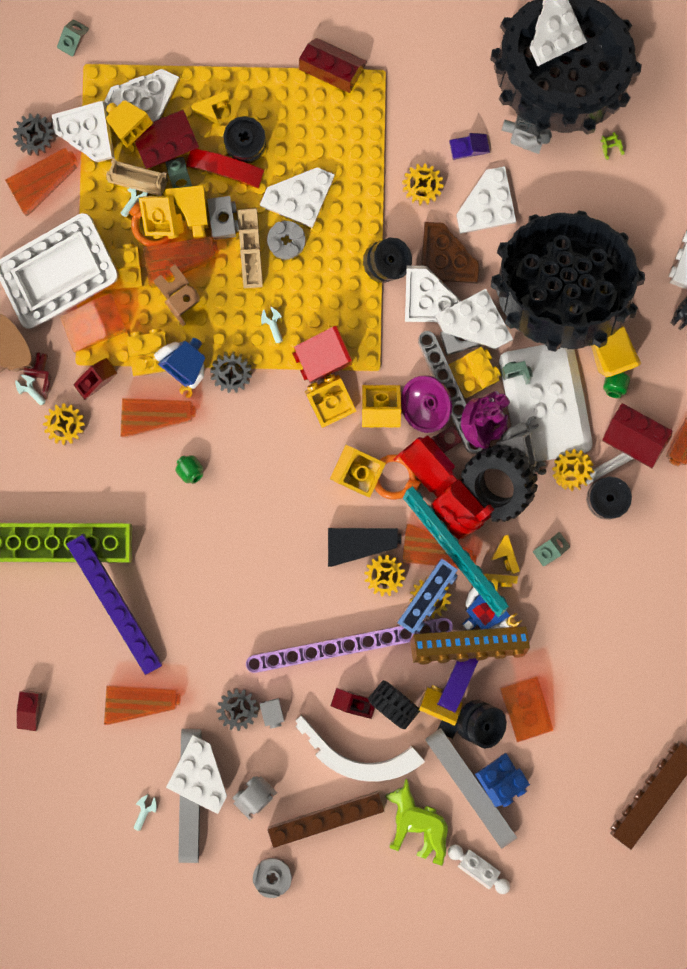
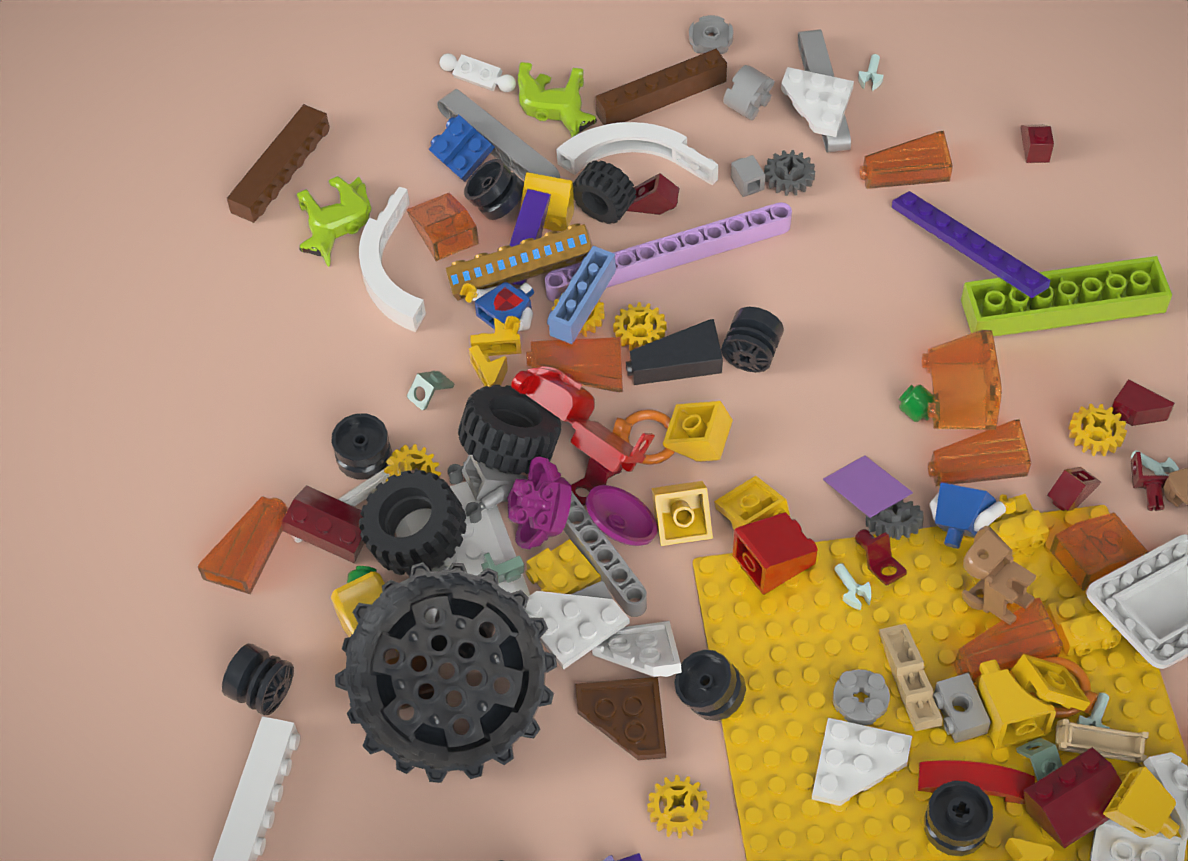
camera: 175 degrees right, 30 degrees down
teal plate [403,486,509,617] -> none
white plate [456,166,516,234] -> none
none -> lime animal [297,176,371,267]
none -> white arch [359,187,426,332]
none -> black tyre [359,470,467,576]
none -> black wheel [721,306,784,373]
none -> medium lavender piece [823,455,913,518]
none -> dark red bracket [855,529,907,586]
none -> clear orange windscreen [922,330,1002,430]
none -> dark red slope [1112,379,1175,426]

